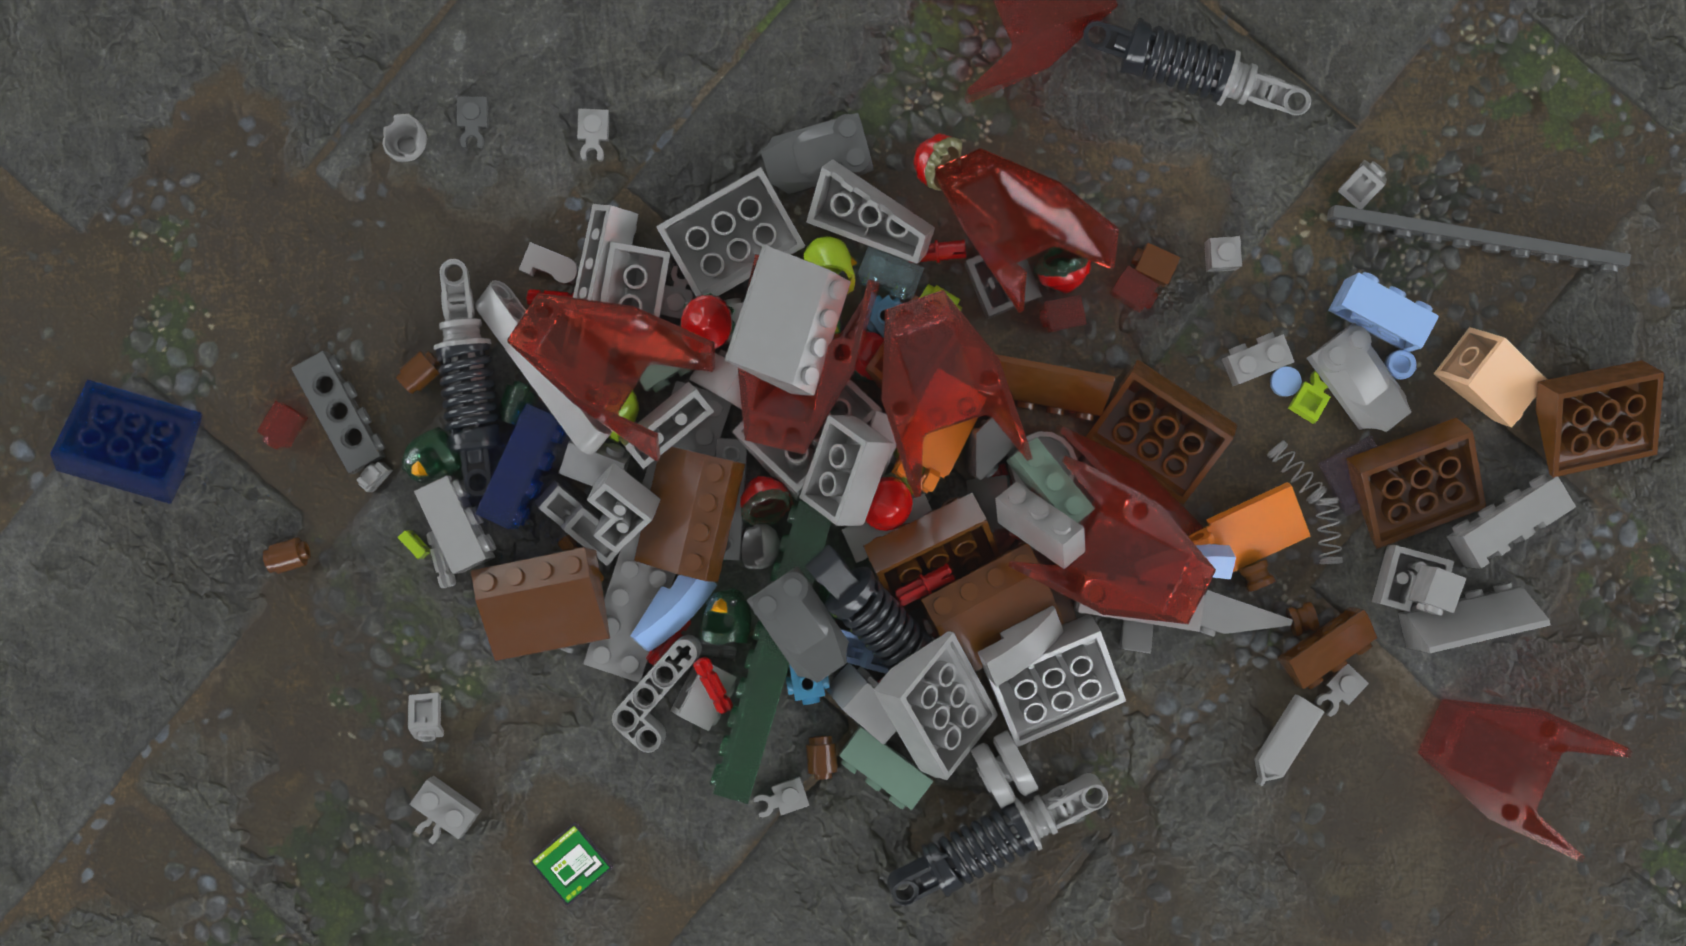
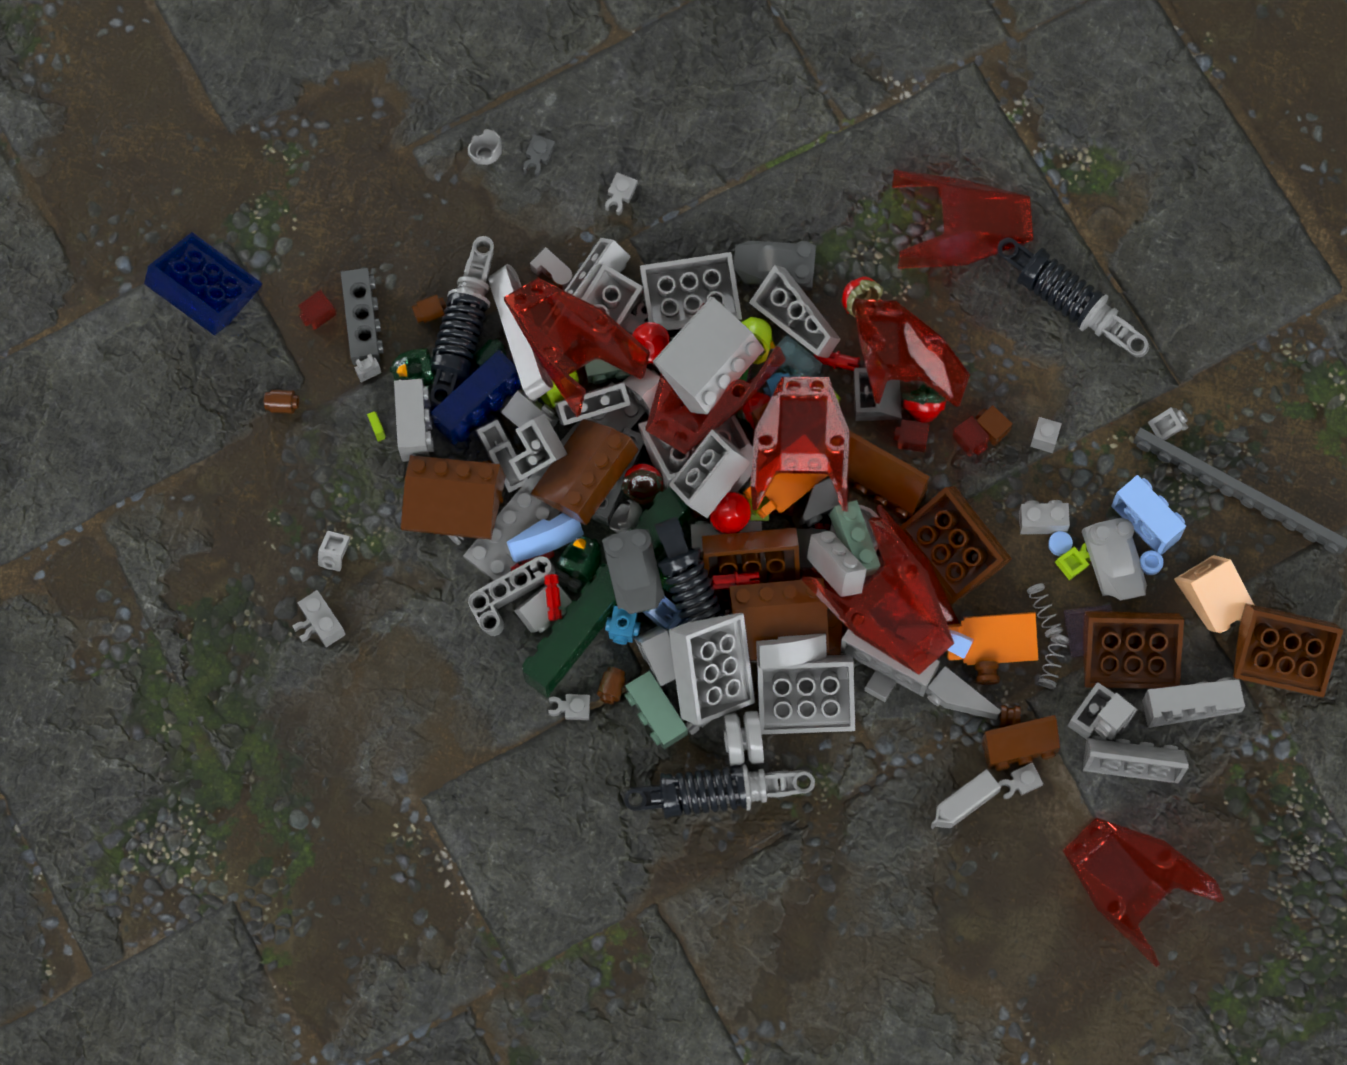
camera: 25 degrees right, 15 degrees down
light grey axle [426,531,456,588] -> none
tile [529,821,614,907] -> none

